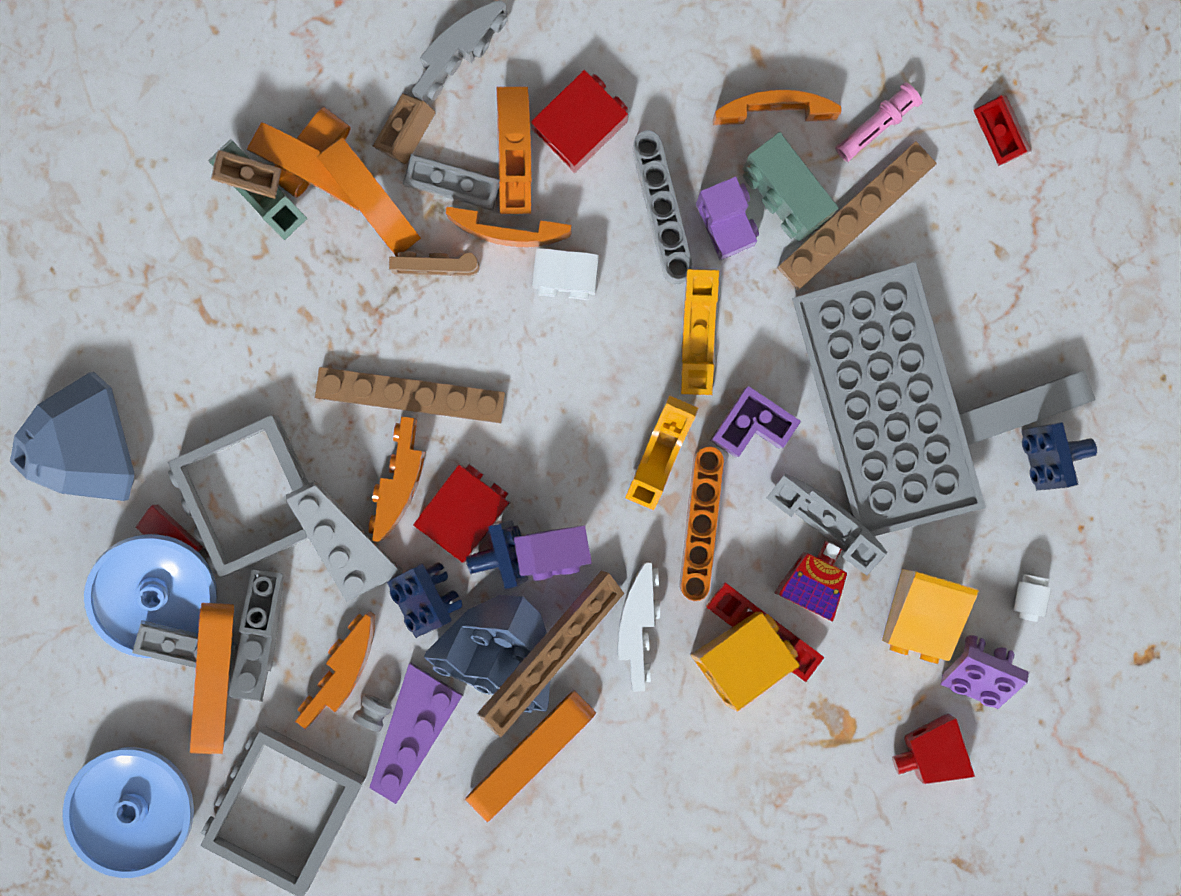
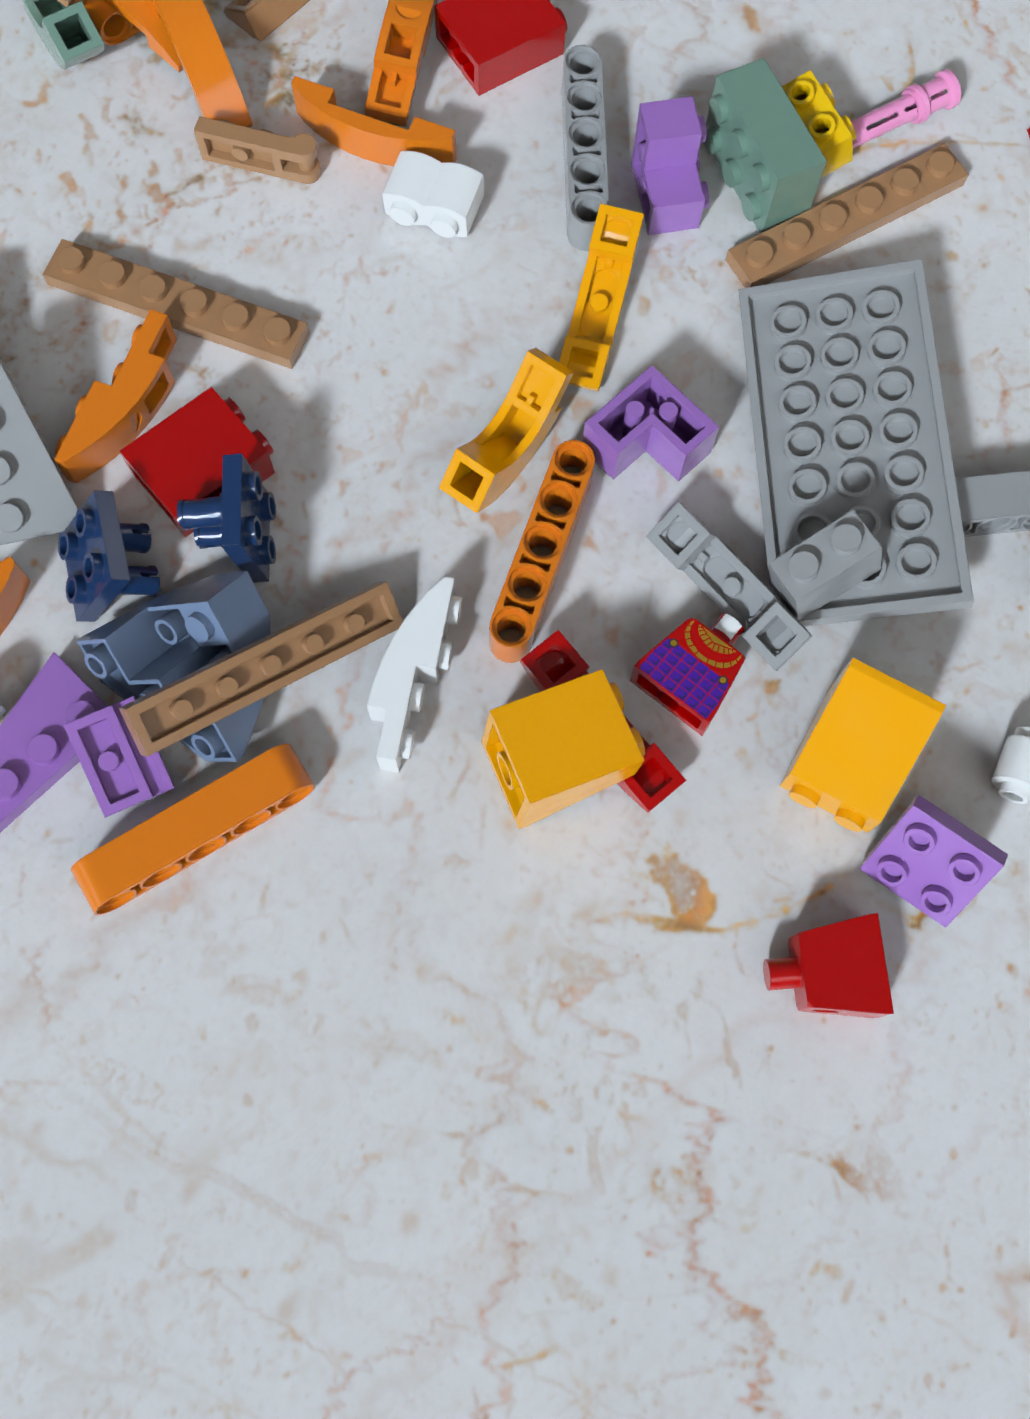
camera: 10 degrees right, 15 degrees down
light grey tile [403,154,499,211] -> none
medium lavender brick [514,525,592,581] -> none
orange slope [713,90,841,125] -> none
none -> medium lavender plate [64,696,175,818]
none -> light grey brick [769,510,882,620]
none -> yellow brick [782,70,856,178]

